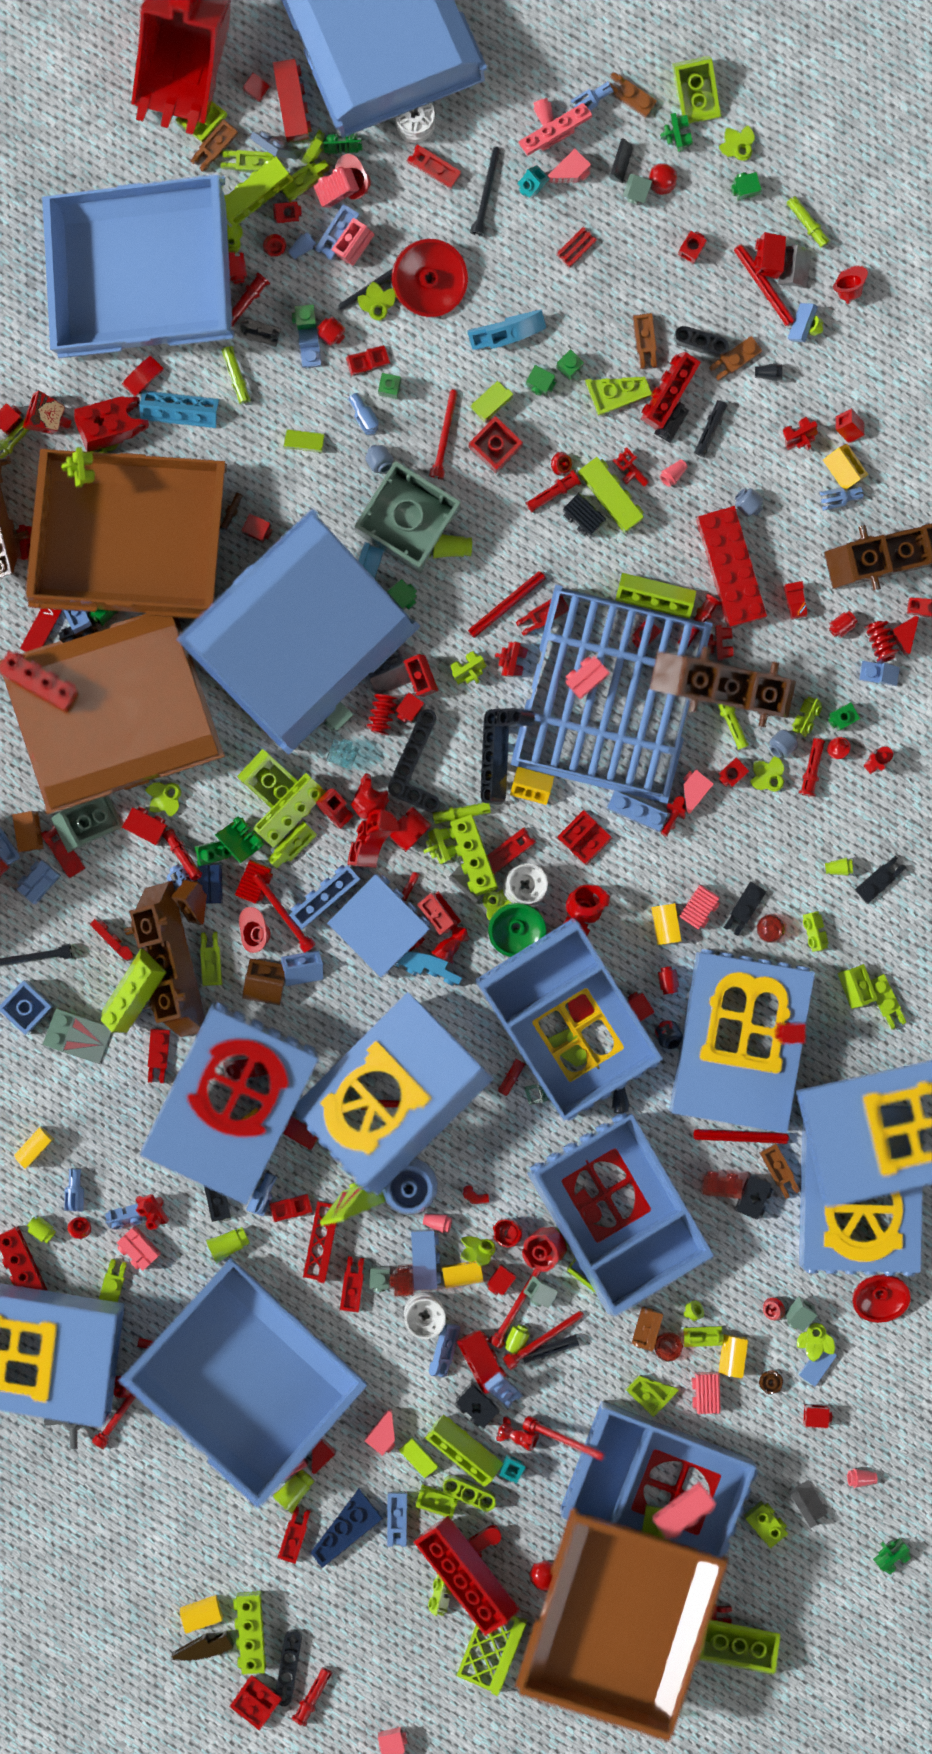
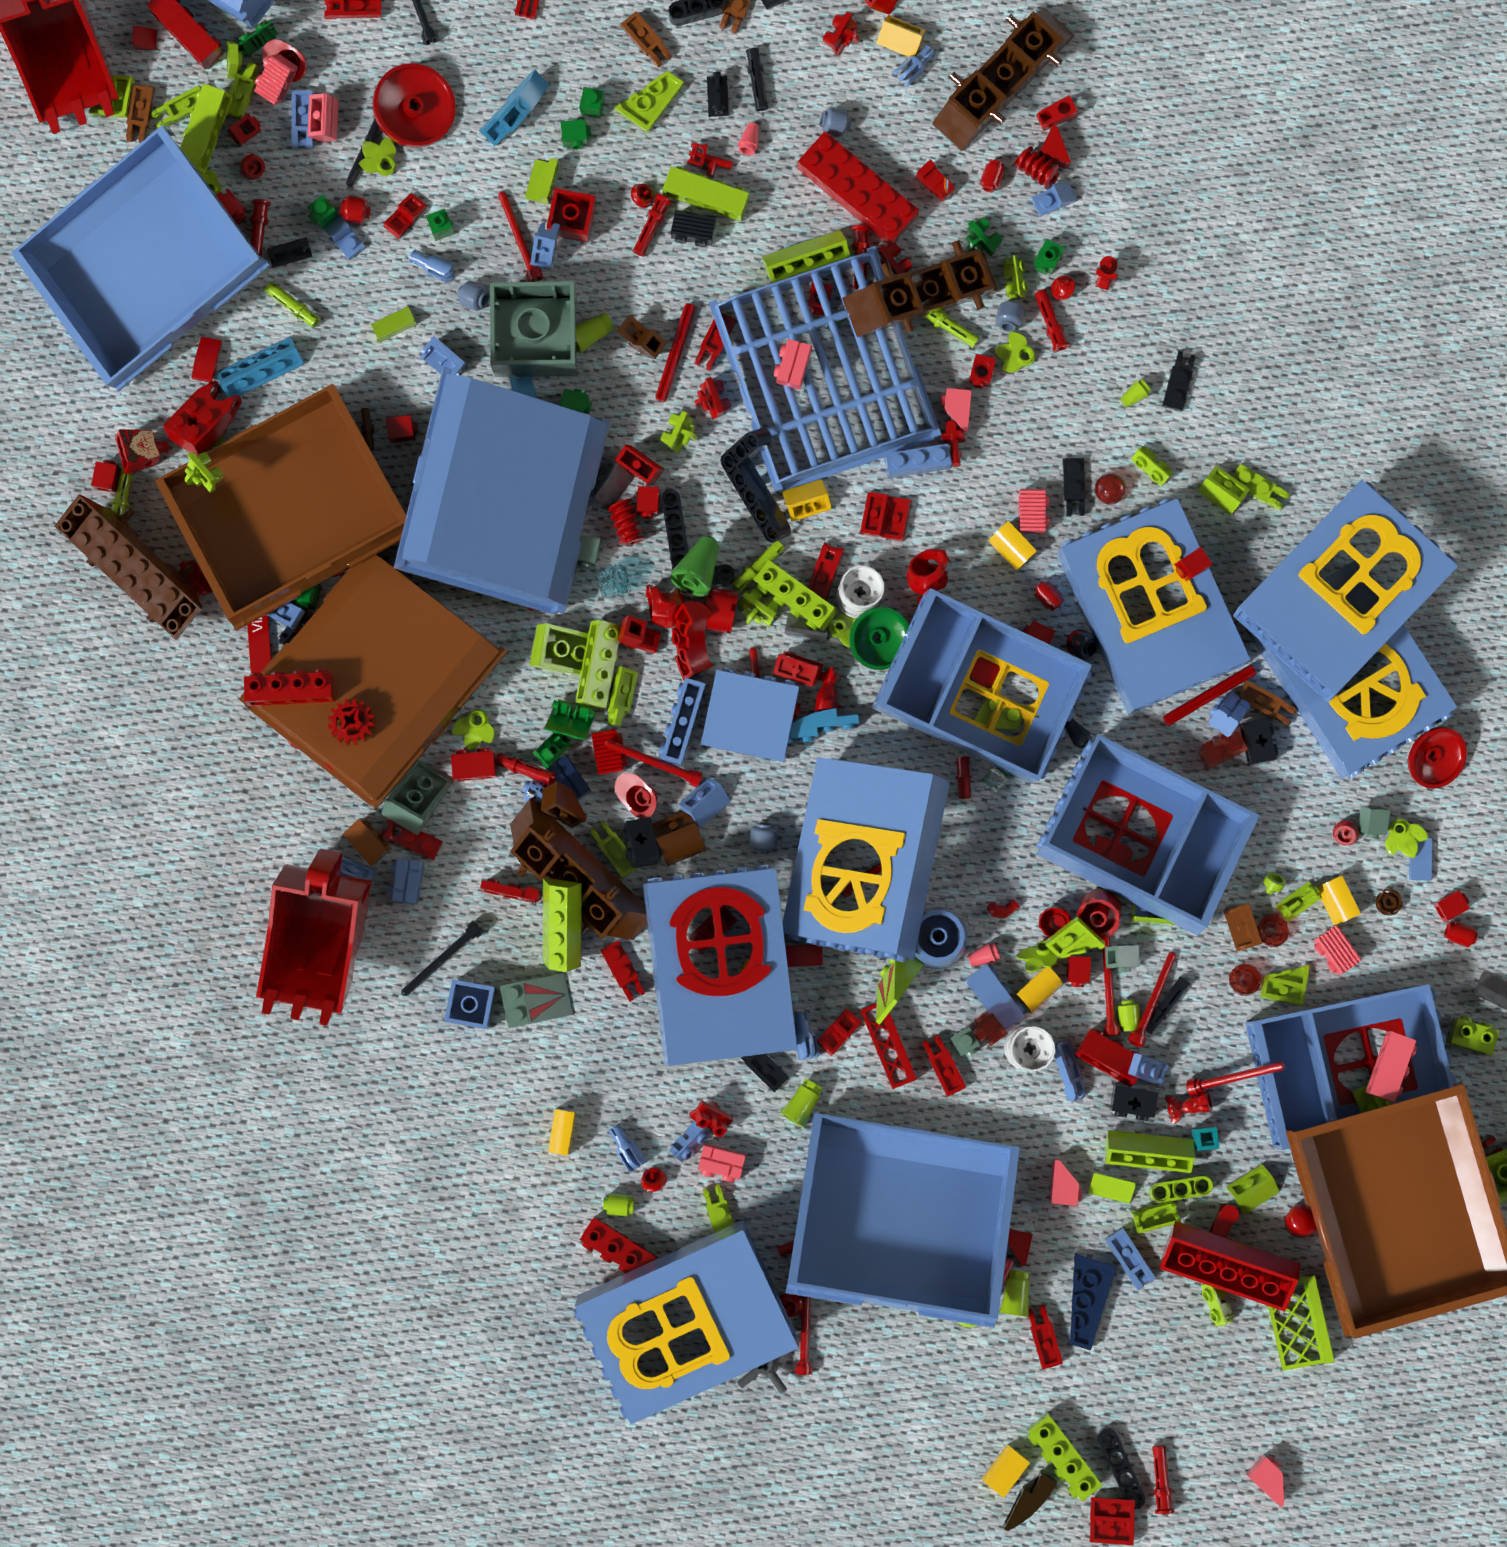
camera: 30 degrees left, 5 degrees down
sand blue wing [250,131,302,160] -> none
medium blue cone [288,232,316,259] -> none
red brick [640,352,701,429] -> none
none -> red gear [327,698,375,746]
none -> medium blue hinge [420,336,467,375]
none -> medium blue hinge [530,222,560,269]
none -> reddish brown brick [616,315,668,359]
none -> black brick [621,817,660,868]
none -> bright green cone [671,536,719,597]
none -> sand blue head [749,822,778,854]
none -> green hips [966,217,1003,257]
none -> lime wing [1045,916,1105,959]
none -> medium blue brick [1209,692,1251,737]
none -> lime panel [1226,1164,1279,1215]
none -> clear red hair [1229,964,1262,996]
none -> red brick [1444,921,1478,948]

